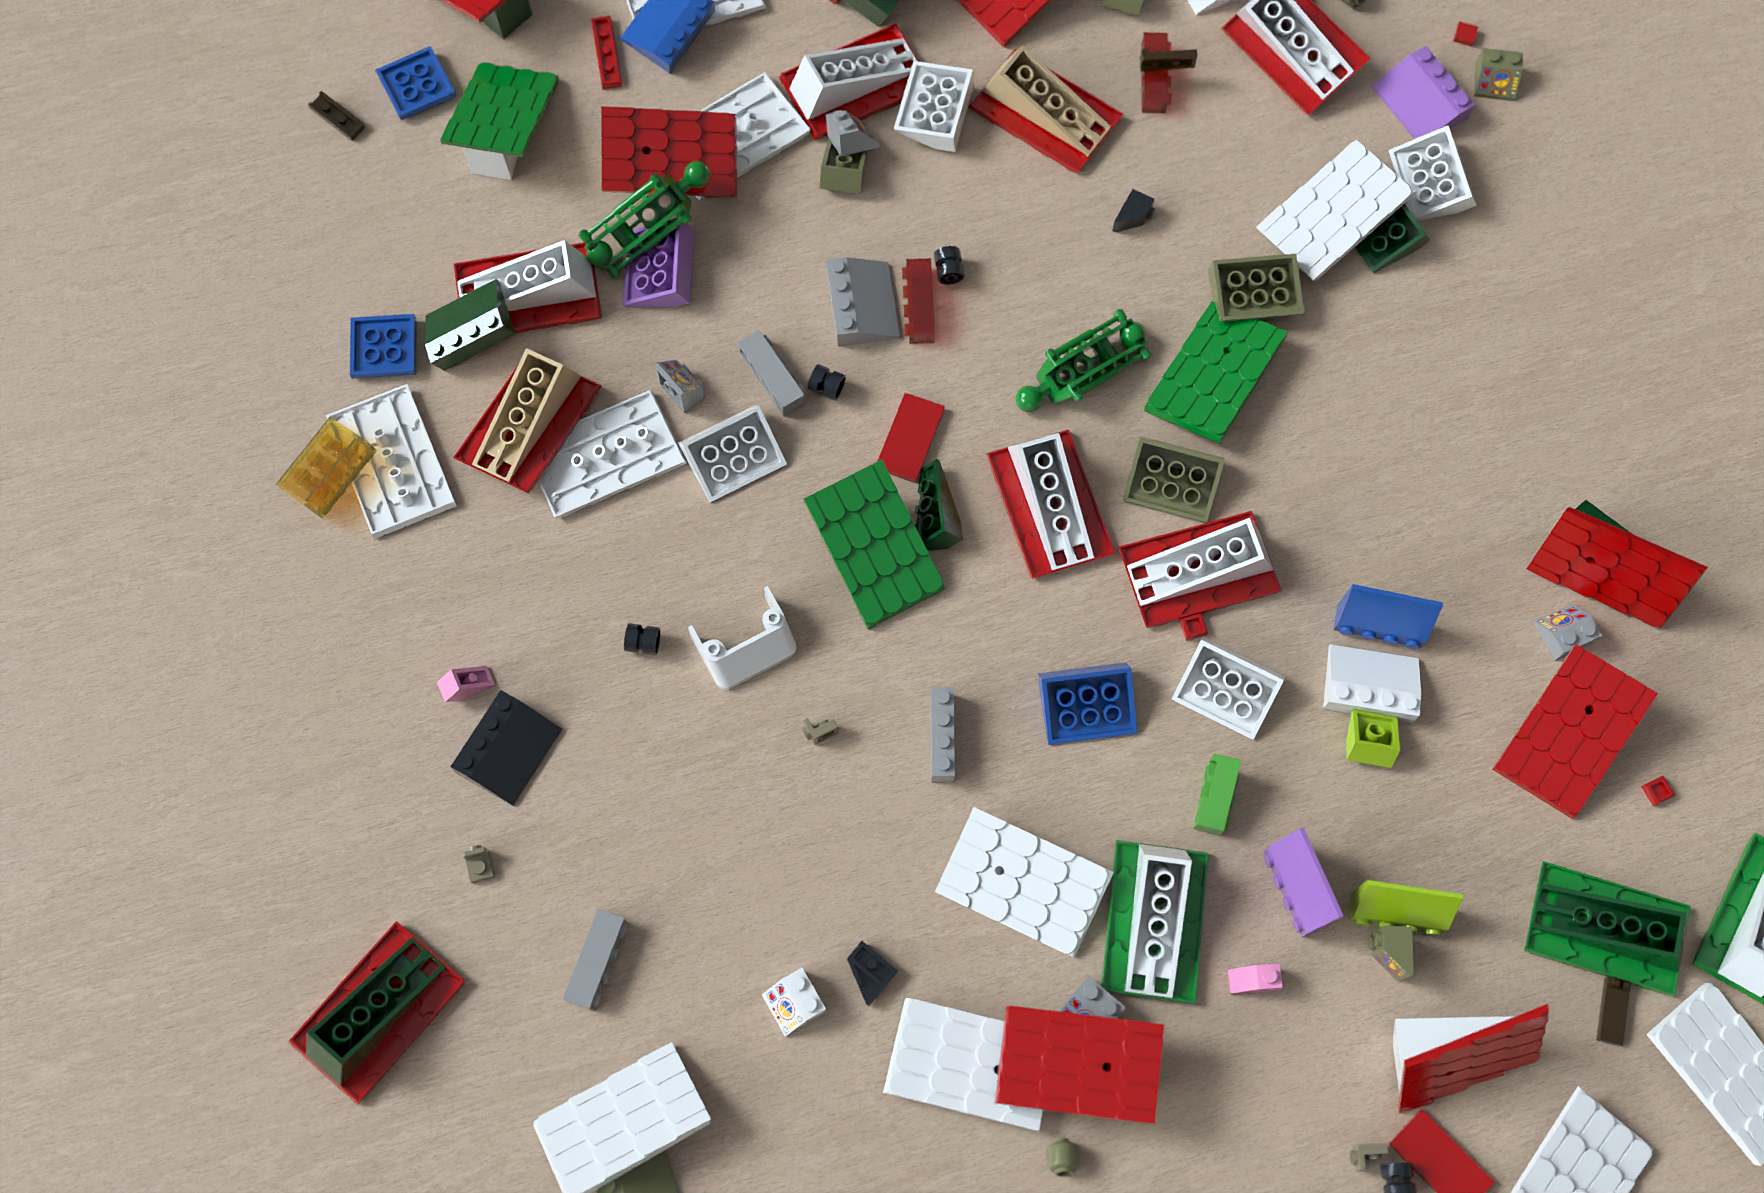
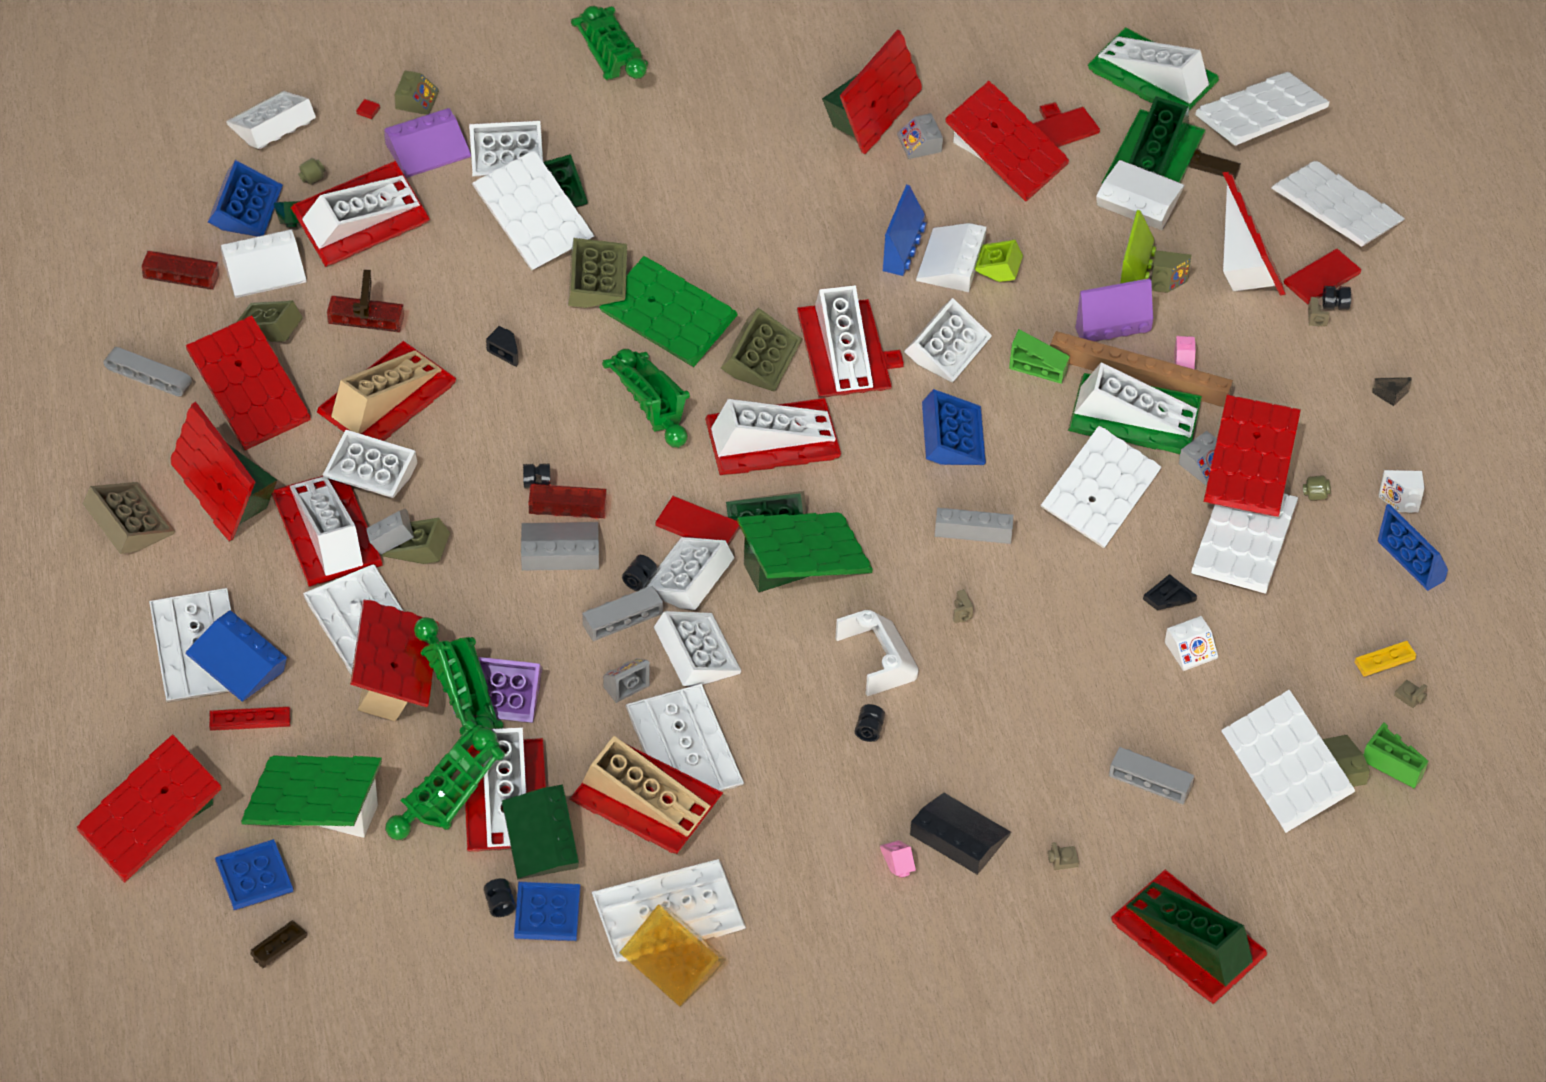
camera: 85 degrees left, 20 degrees down
none -> green piece [385,719,505,840]
none -> black wheel [483,878,516,918]
none -> green piece [571,6,648,80]
none -> white slope [644,537,734,610]
none -> red tile [1033,107,1100,147]
none -> medium nougat brick [1050,331,1233,407]
none -> white slope [1096,160,1184,230]

